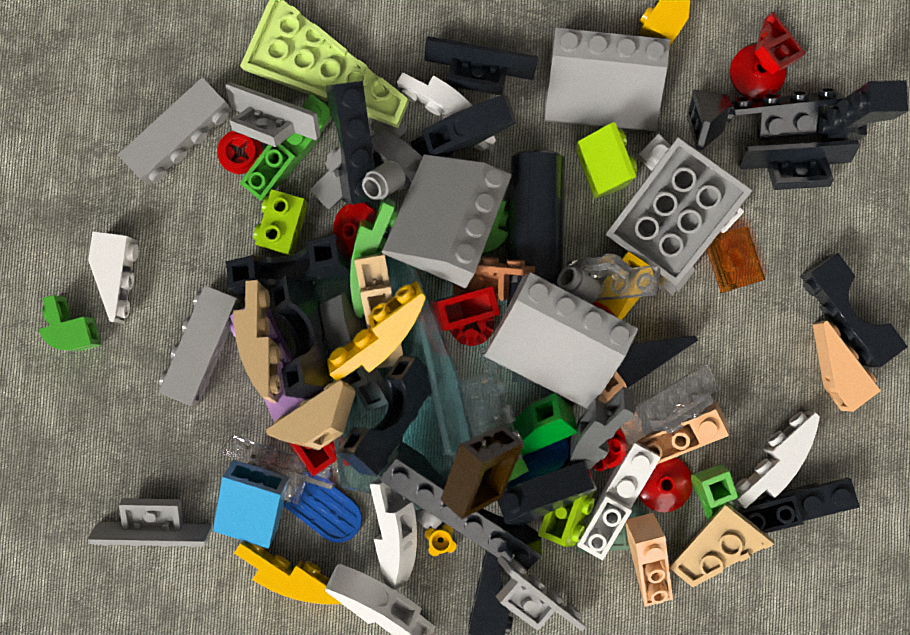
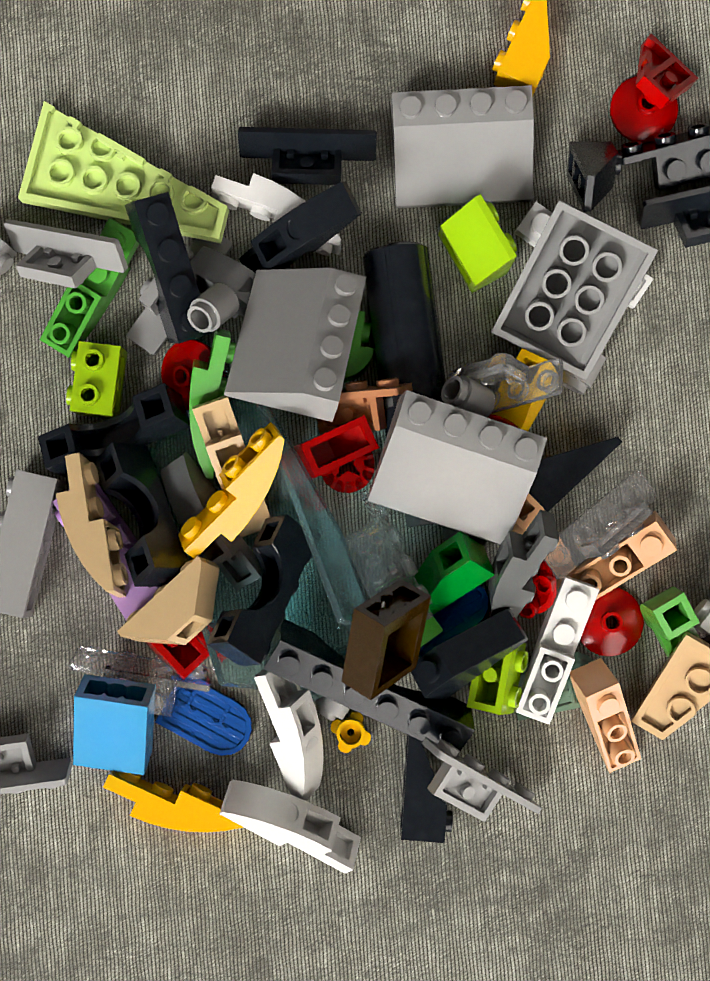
camera: 10 degrees left, 0 degrees up
red gear [217,131,262,175] -> none
clear orange slope [706,226,765,293] -> none

